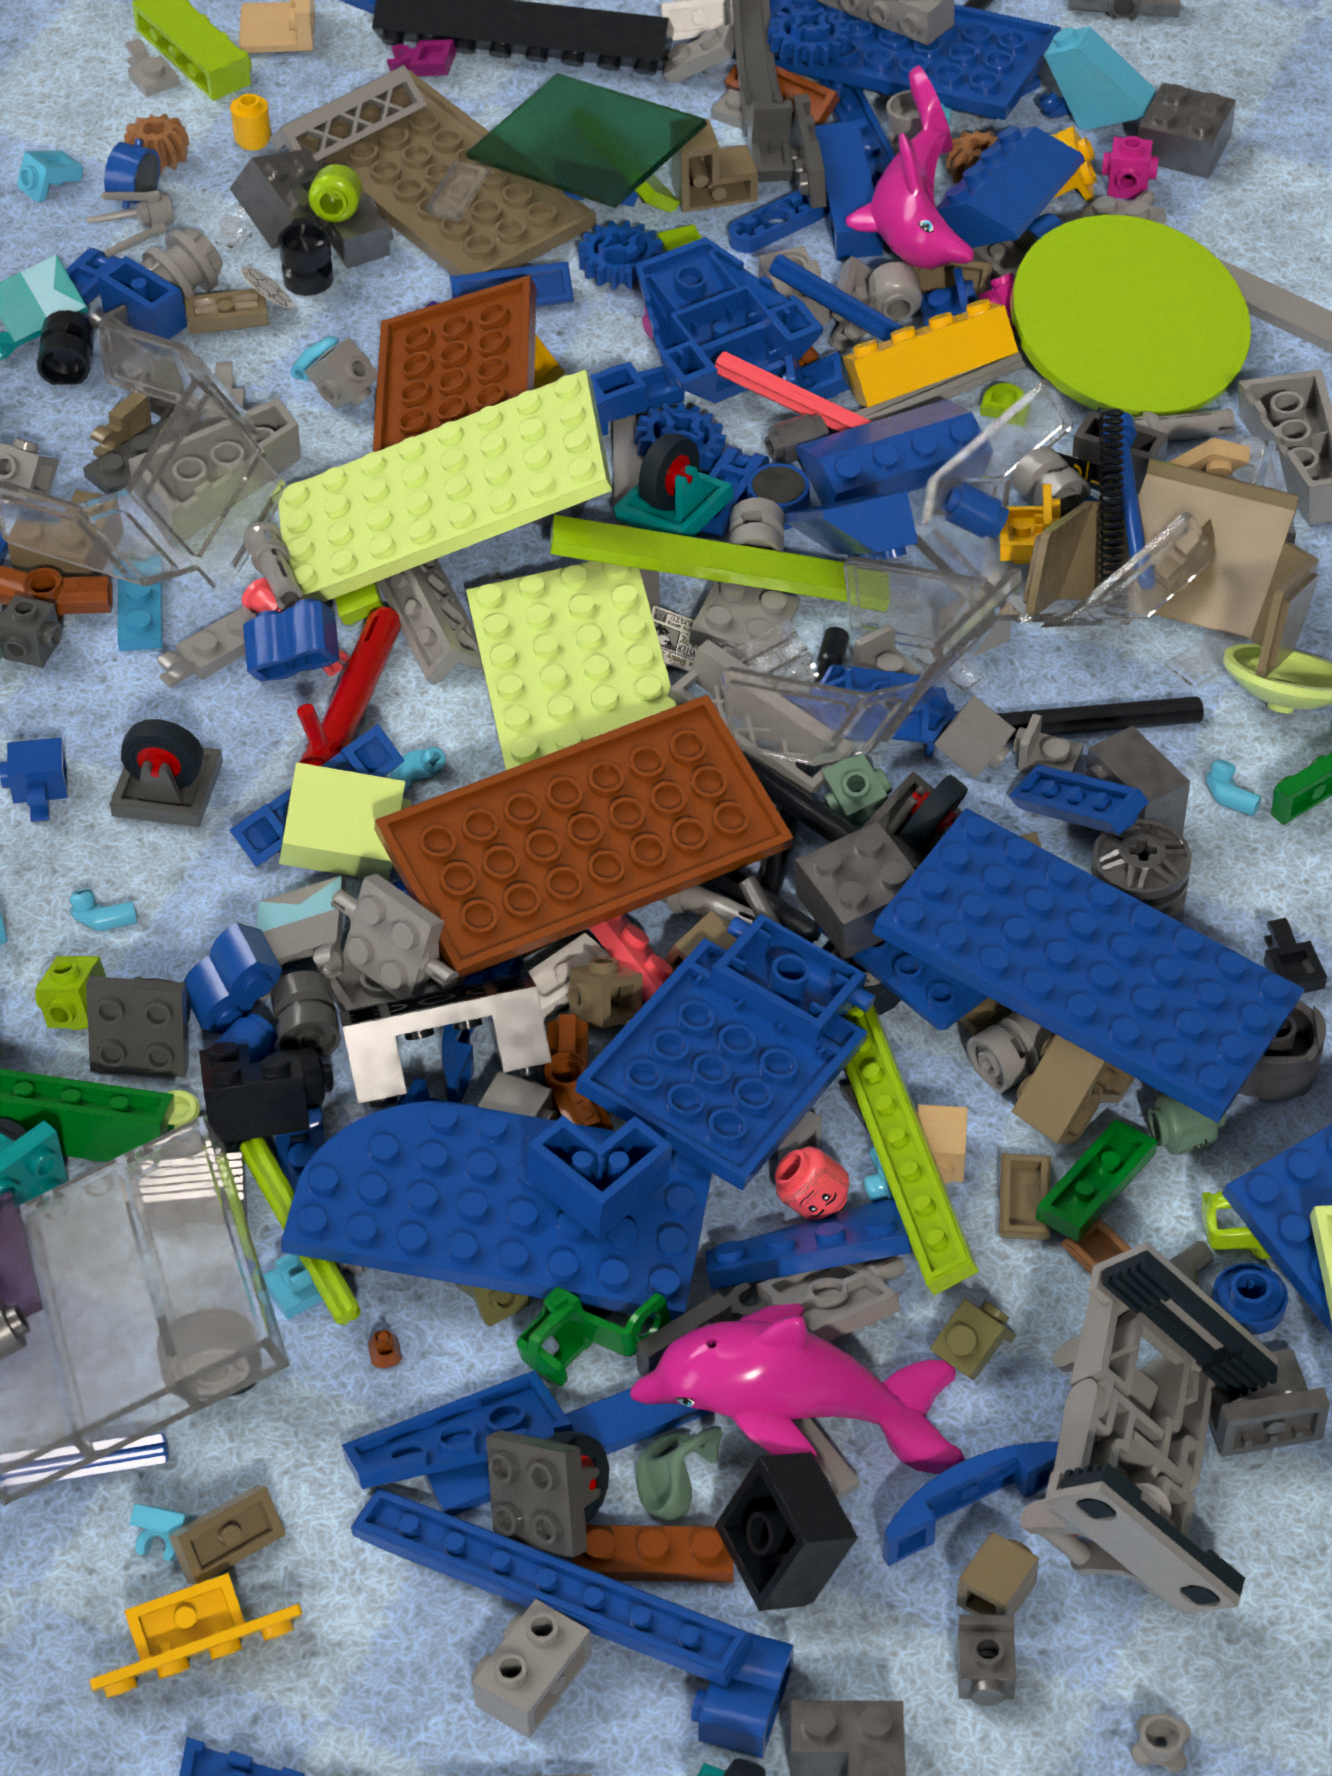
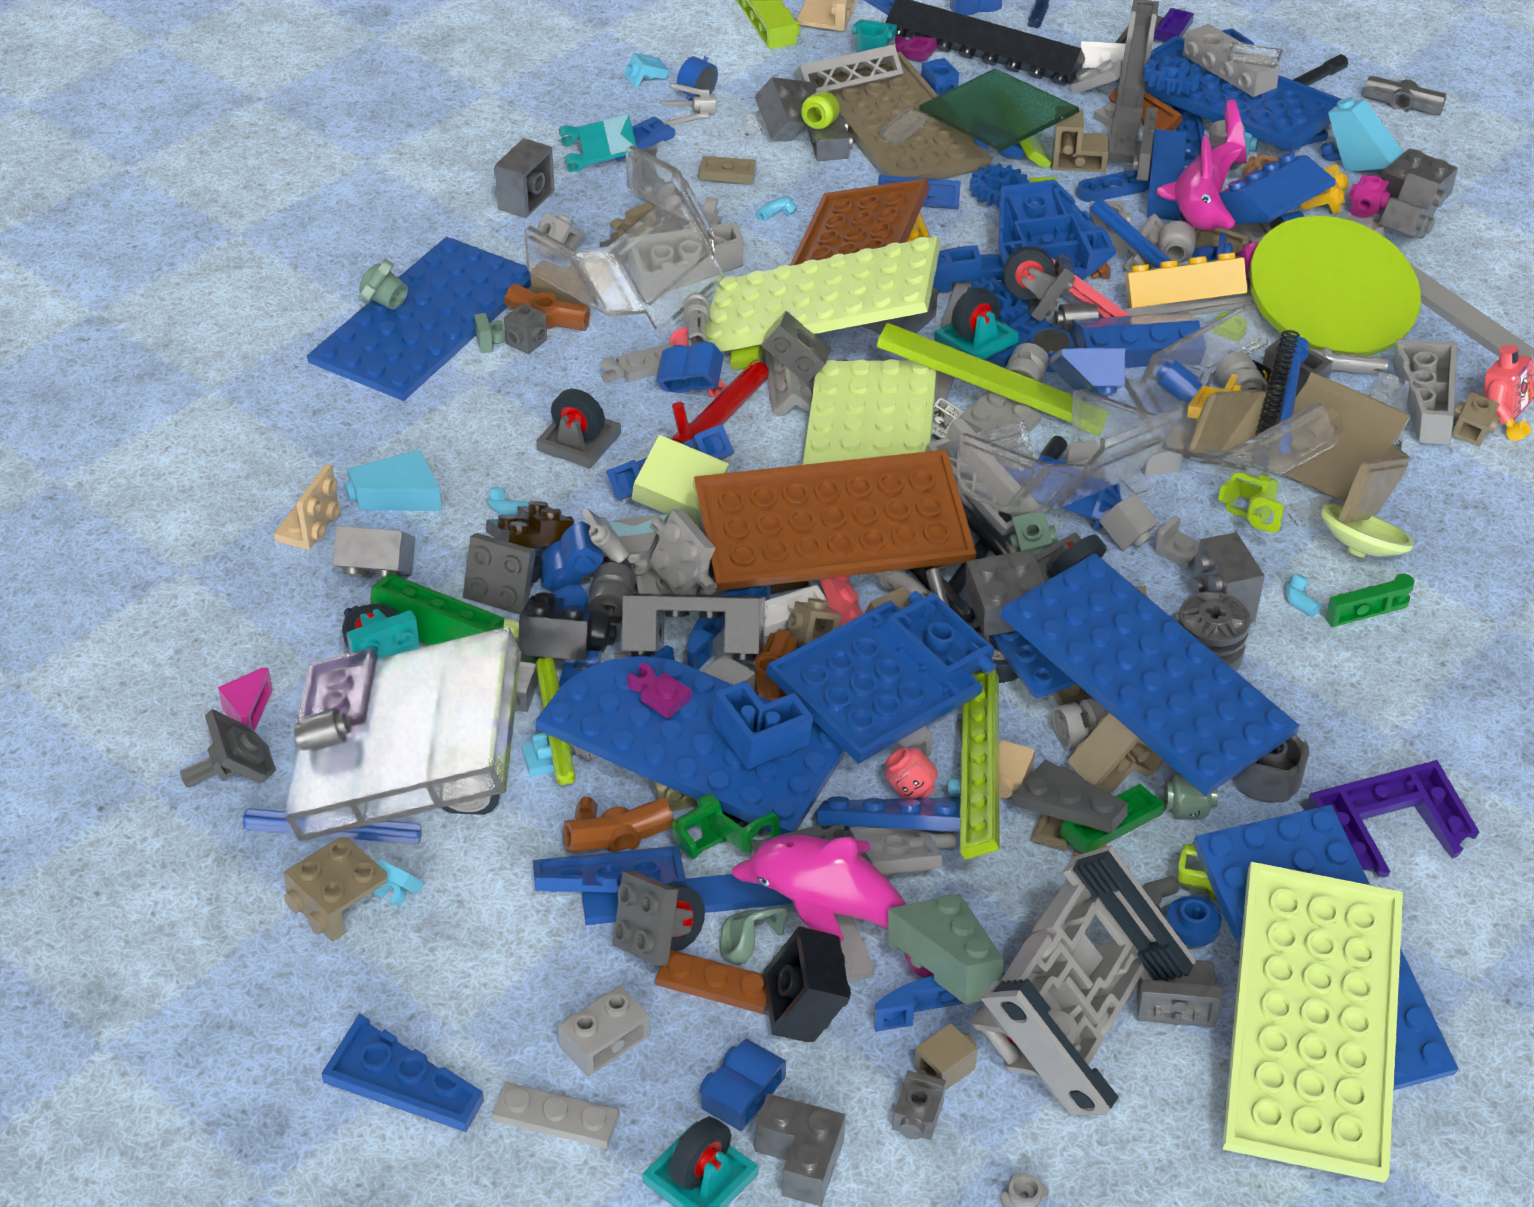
camera: 15 degrees right, 5 degrees down
blue brick [0,737,68,822] -> none
lime brick [35,956,106,1030] -> none
black wheel [36,310,95,385] -> none
yellow bracket [89,1573,303,1699] -> none
blue brick [97,256,187,347] -> none
dark azure plate [117,553,163,651] -> none
medium nougat gear [123,113,189,175] -> none
light grey plate [125,38,179,97] -> none
light grey piece [140,228,223,308] -> none
dark tan plate [168,1485,286,1585] -> none
yellow brick [230,93,272,150] -> none
white sticker [241,267,295,308] -> none
black wheel [278,222,334,296] -> none
light grey brick [304,337,378,409] -> none
blue tile [350,1487,753,1687] -> none
medium azure arm [388,747,446,795] -> none
blue bracket [782,351,850,399] -> none
olive bracket [929,1298,1017,1381] -> none
black axle [998,696,1204,739] -> none
blue plate [1009,764,1149,835] -> none
tan plate [1167,437,1250,477] -> none
black plate [1263,918,1327,993] -> none
none -> dark tan bracket [284,837,387,942]
none -> dark brown plate [486,501,574,547]
none -> dark orange piece [563,797,675,852]
none -> light grey arm [582,508,629,563]
none -> magenta plate [627,663,692,719]
none -> dark grey brick [761,311,831,383]
none -> teal piece [852,19,897,53]
none -> sand green wedge [888,894,1004,1005]
none -> blue brick [921,58,959,98]
none -> plate [1003,246,1075,322]
none -> dark grey wing [1013,759,1128,833]
none -> lime piece [1218,472,1284,533]
none -> flat silver brick [1379,173,1446,238]

